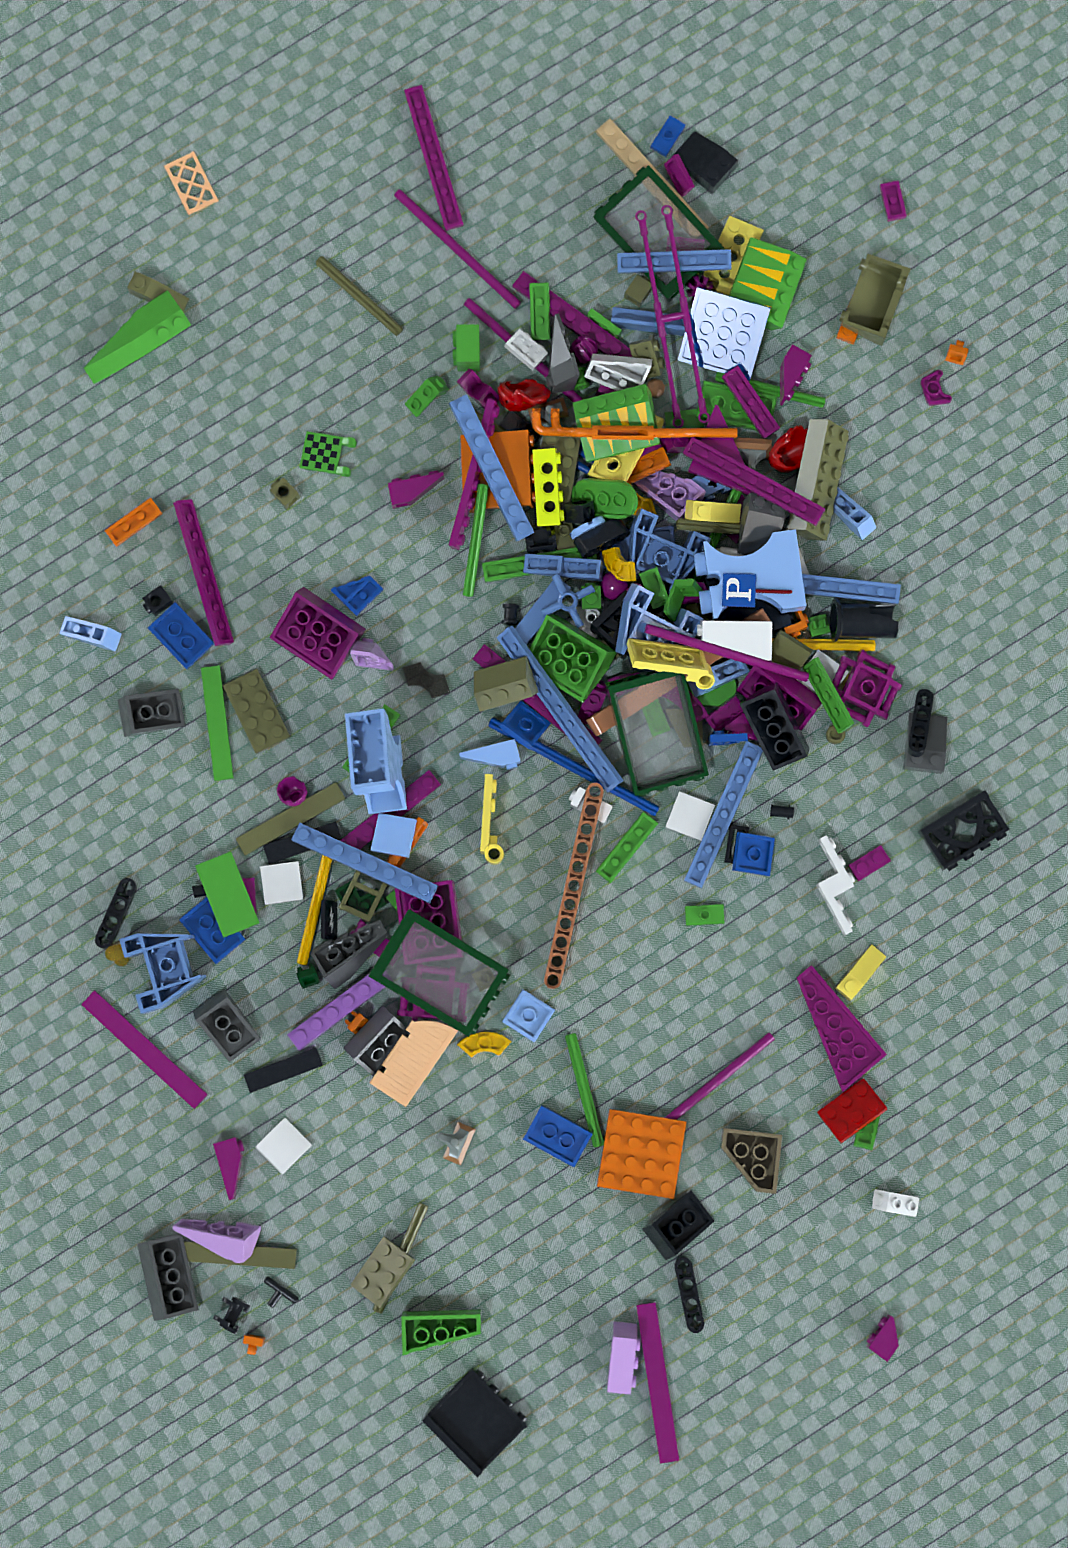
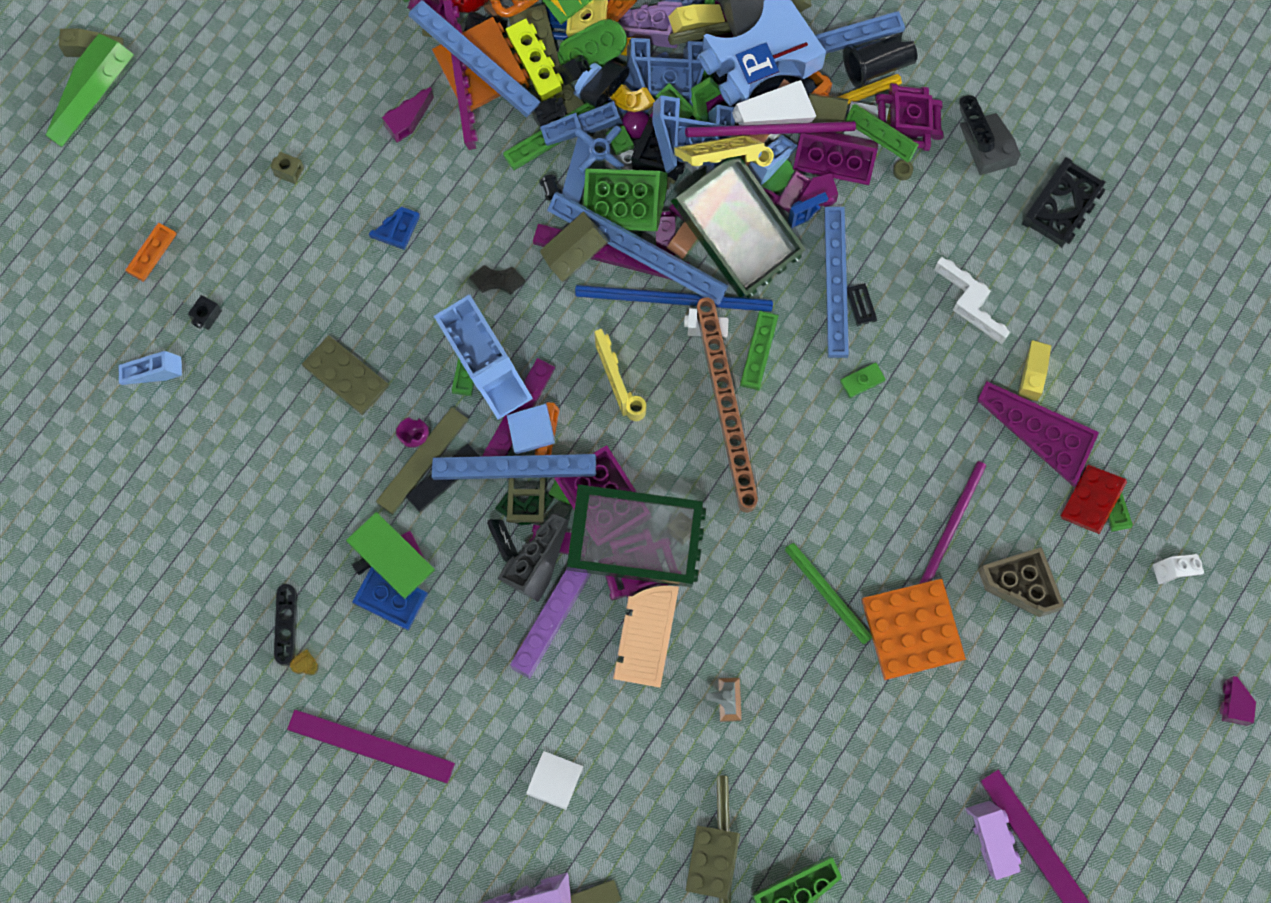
camera: 25 degrees left, 10 degrees down
dark grey slope [118,689,185,737] -> none
medium blue wedge [119,933,206,1014] -> none
blue plate [148,602,215,670] -> none
magenta plate [173,499,234,646] -> none
dark grey slope [193,989,261,1062] -> none
bright green tile [201,665,234,781] -> none
magenta slope [213,1137,245,1200] -> none
black tile [244,1047,323,1093] -> none
white tile [260,861,304,905] -> none
magenta slope [269,587,366,680] -> none
dark green tile [296,963,321,989] -> none
yellow axle [297,855,332,965] -> none
bright green flag [299,431,357,477] -> none
dark grey slope [343,1006,410,1076] -> none
orange tile [345,1011,369,1035] -> none
lavender wedge [350,638,394,671] -> none
bright green bracket [405,376,449,417] -> none
yellow tile [457,1032,512,1058] -> none
light blue slope [459,739,521,770] -> none
bright green axle [463,484,489,597] -> none
blue plate [499,701,551,750] -> none
light blue tile [502,989,555,1043] -> none
blue plate [523,1105,593,1167] -> none
black slope [642,1190,715,1260] -> none
white tile [665,791,715,841] -> none
black beam [674,1257,704,1333] -> none
blue plate [732,832,775,876] -> none
black slope [740,682,810,771] -> none
black pin [770,804,794,820] -> none
bright green tile [808,614,830,638] -> none
magenta plate [848,845,891,882] -> none

